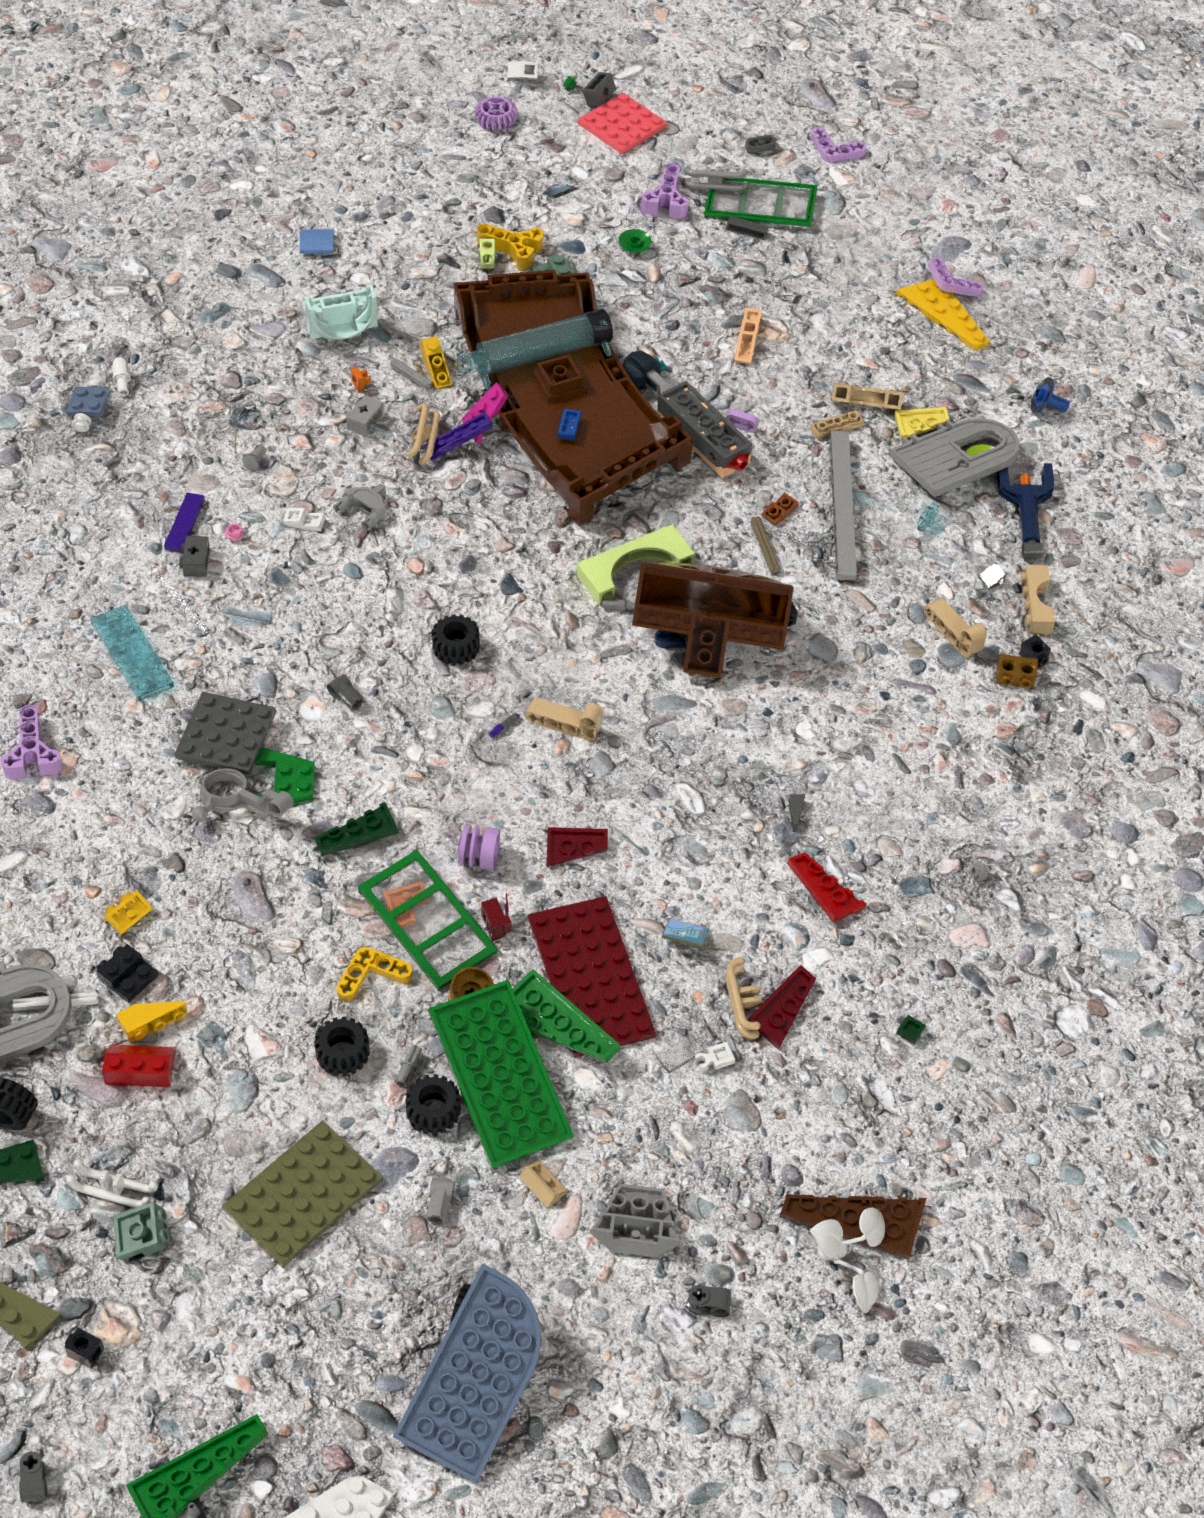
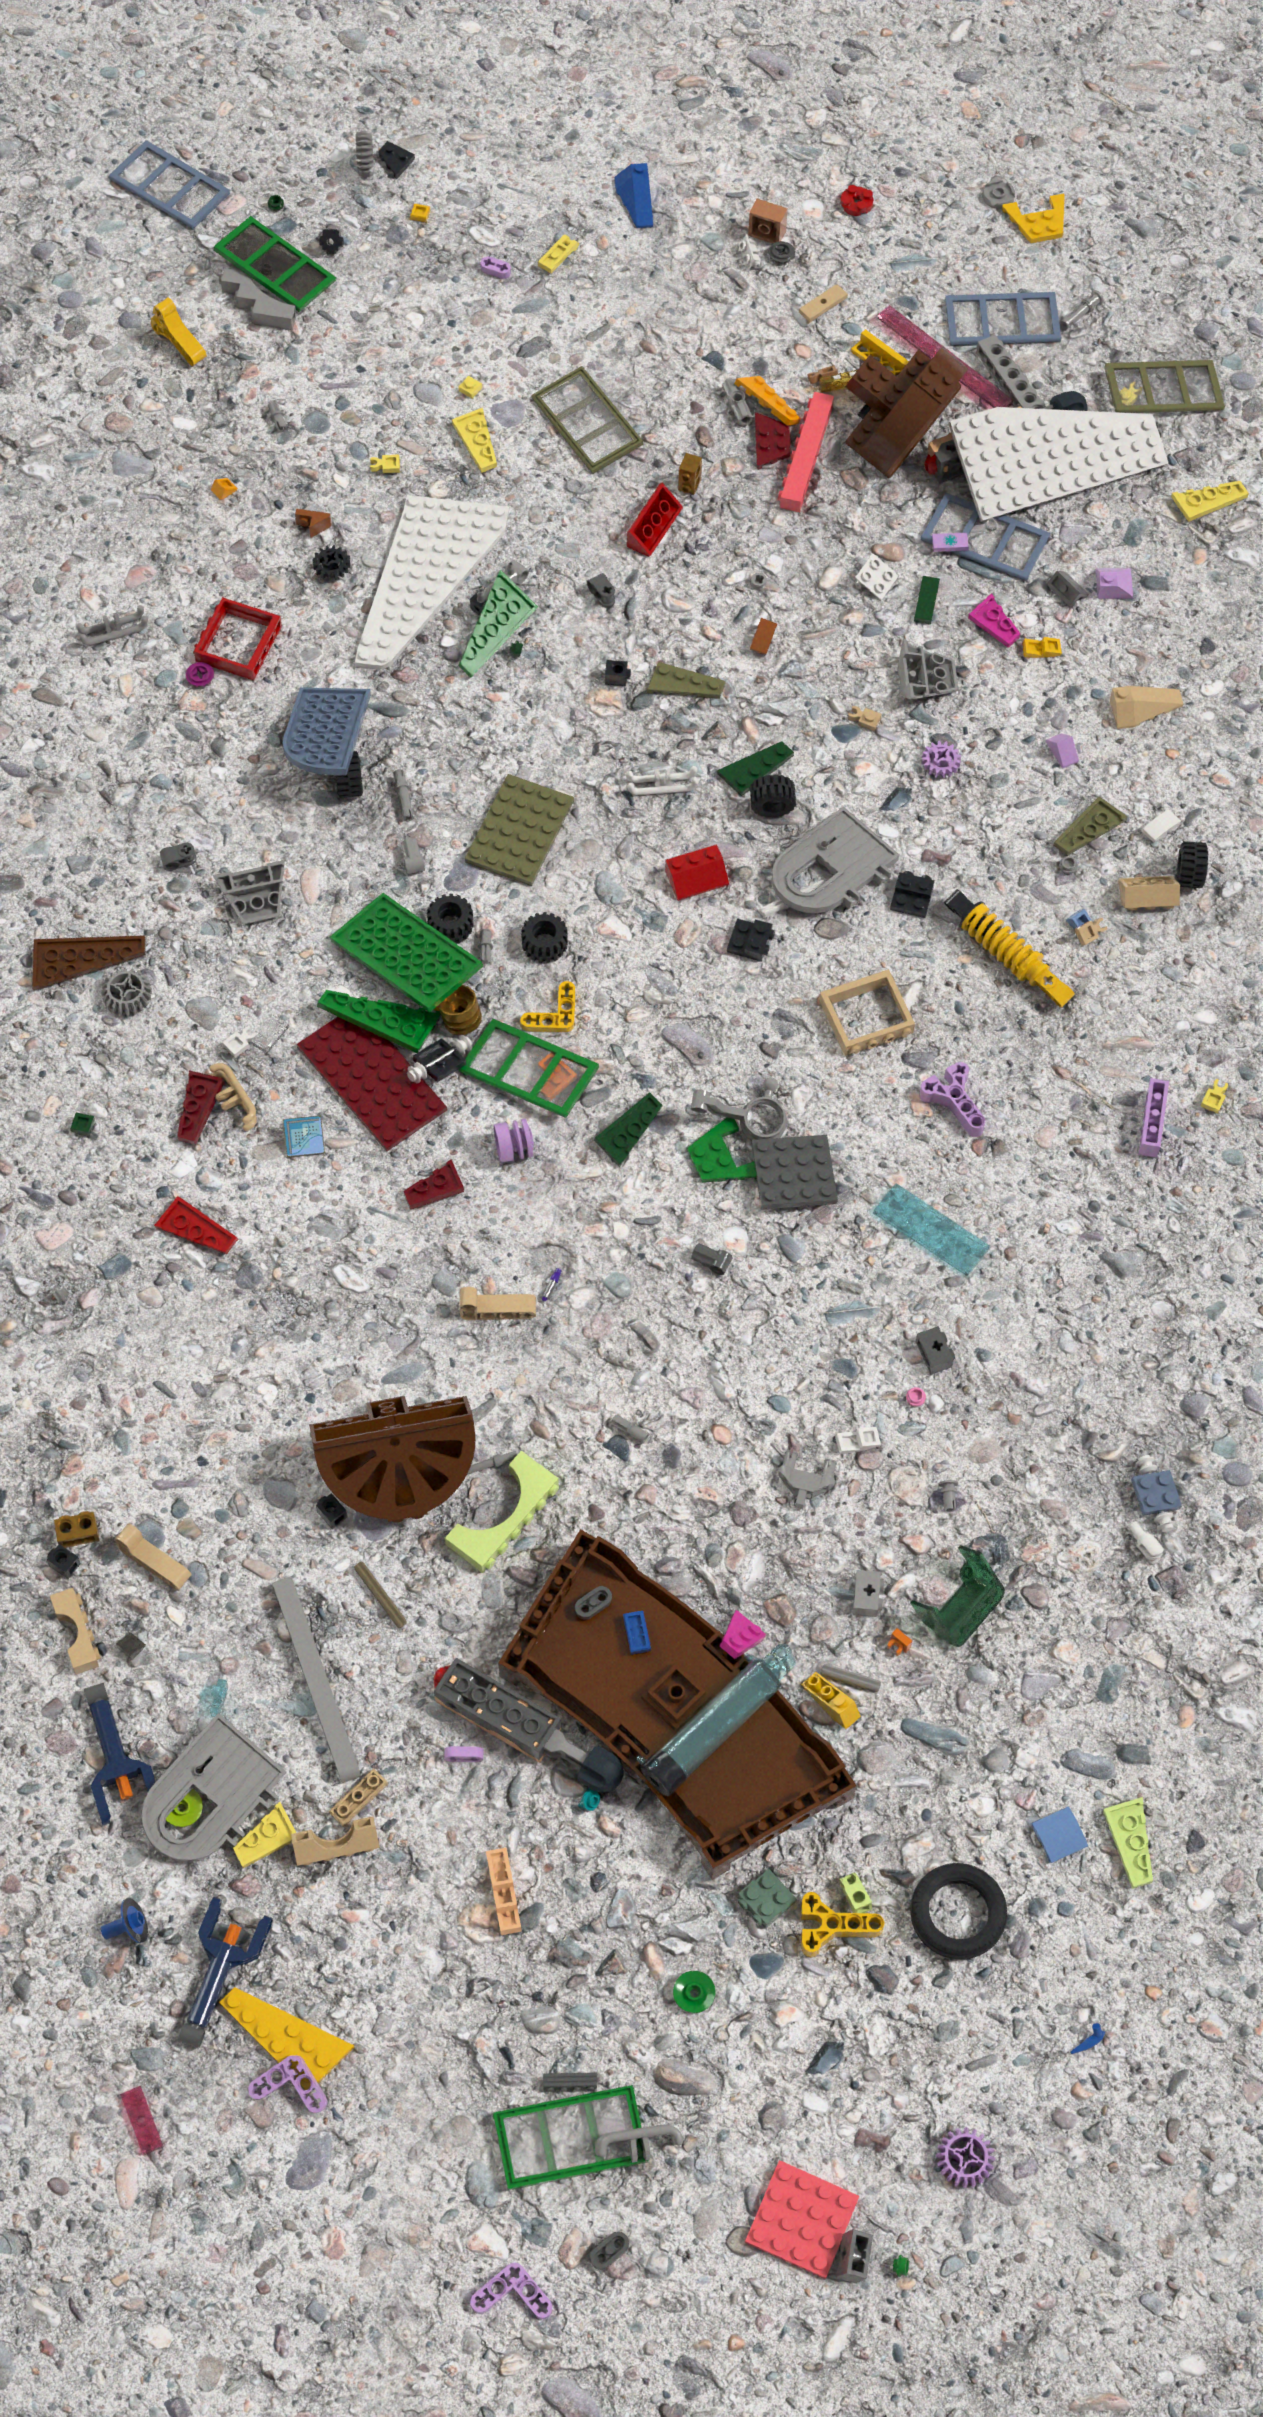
camera: 160 degrees right, 10 degrees up
yellow bracket [102,890,153,936] -> none
sand green plate [113,1202,169,1260] -> none
yellow slope [116,1001,188,1043] -> none
dark purple tile [164,492,205,553] -> none
light aqua piece [302,284,378,341] -> none
tan piece [407,403,440,465] -> none
dark purple tile [423,412,493,461] -> none
black tyre [432,614,480,665] -> none
dark red piece [481,893,512,941] -> none
white slope [507,61,539,81] -> none
tan slope [520,1161,568,1207] -> none
lavender beam [641,163,688,219] -> none
dark orange slope [761,492,799,525] -> none
dark grey piece [788,794,806,832] -> none
white plant [810,1208,885,1313] -> none
none -> light grey gear [101,968,152,1016]
none -> clear pink tile [120,2086,164,2156]
none -> dark blue piece [178,1897,273,2049]
none -> light grey pin [393,769,414,822]
none -> black plate [407,1035,472,1083]
none -> dark green plate [509,640,523,658]
none -> dark grey plate [575,1586,612,1620]
none -> light grey axle [611,1415,649,1444]
none -> tan window [819,969,915,1056]
none -> clear green windscreen [910,1545,1005,1647]
none -> black tyre [910,1863,1007,1960]
none -> blue bar [1070,2023,1105,2054]
none -> yellowish green wing [1103,1797,1153,1889]

